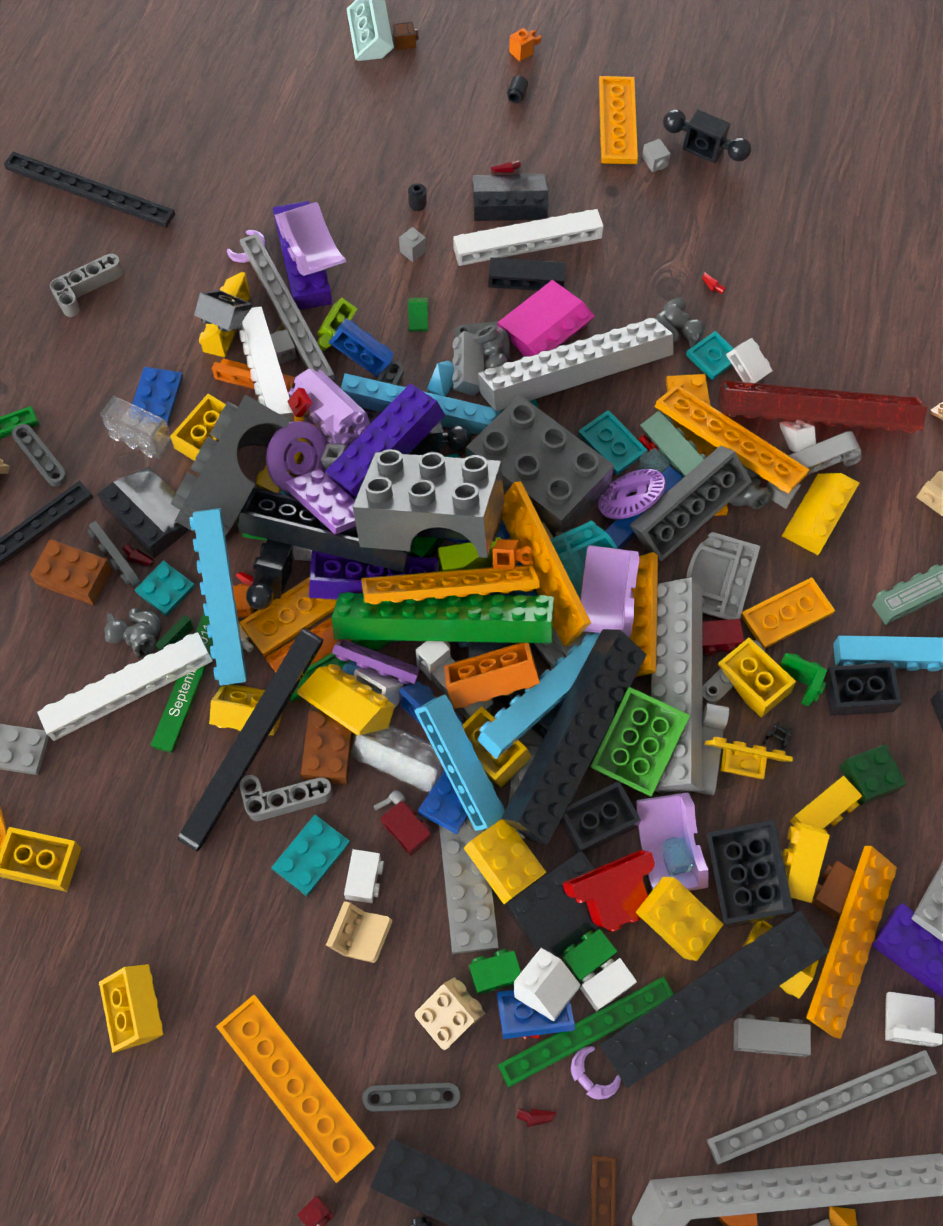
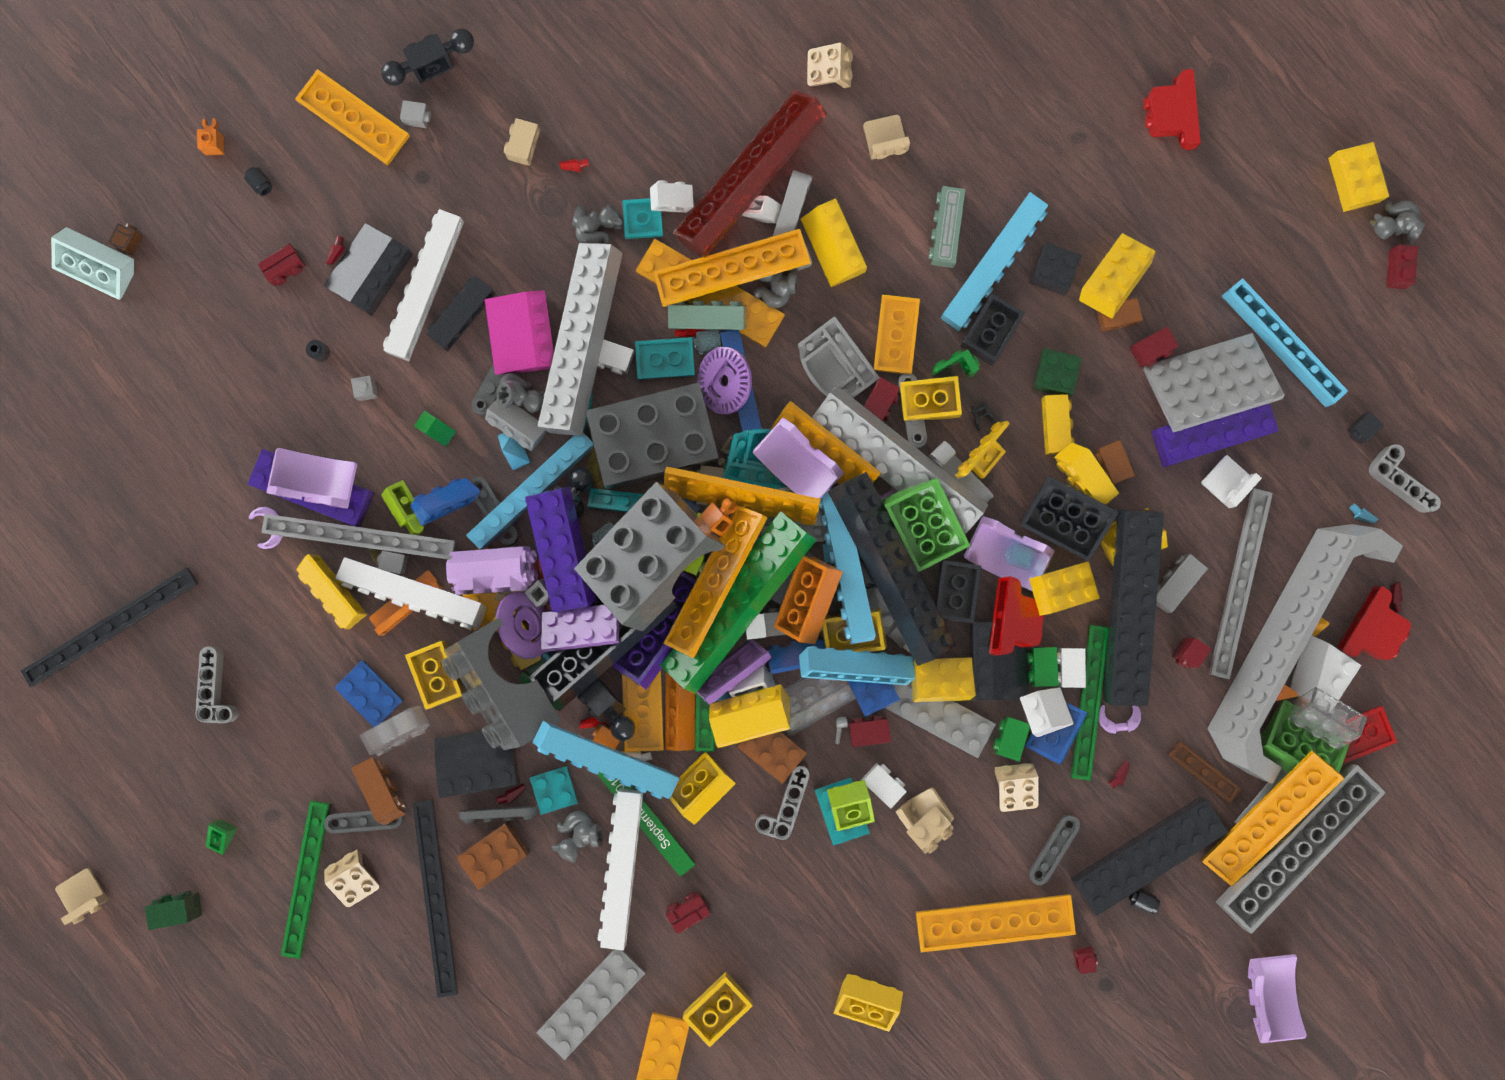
camera: 55 degrees left, 20 degrees up
dark green tile [156,615,194,651] -> none
black beam [177,628,324,852] -> none
slope [194,289,253,332] -> none
red plate [287,387,313,418] -> none
dark grey brick [629,445,752,562] -> none
light orange plate [806,846,897,1039] -> none
none -> dark red brick [257,243,306,286]
none -> dark orange brick [351,757,406,825]
none -> tan brick [504,118,540,166]
none -> white brick [597,339,635,375]
none -> dark red brick [665,891,711,935]
none -> lime slope [827,780,875,831]
none -> tan bracket [907,806,954,854]
none -> dark red brick [1171,637,1211,669]

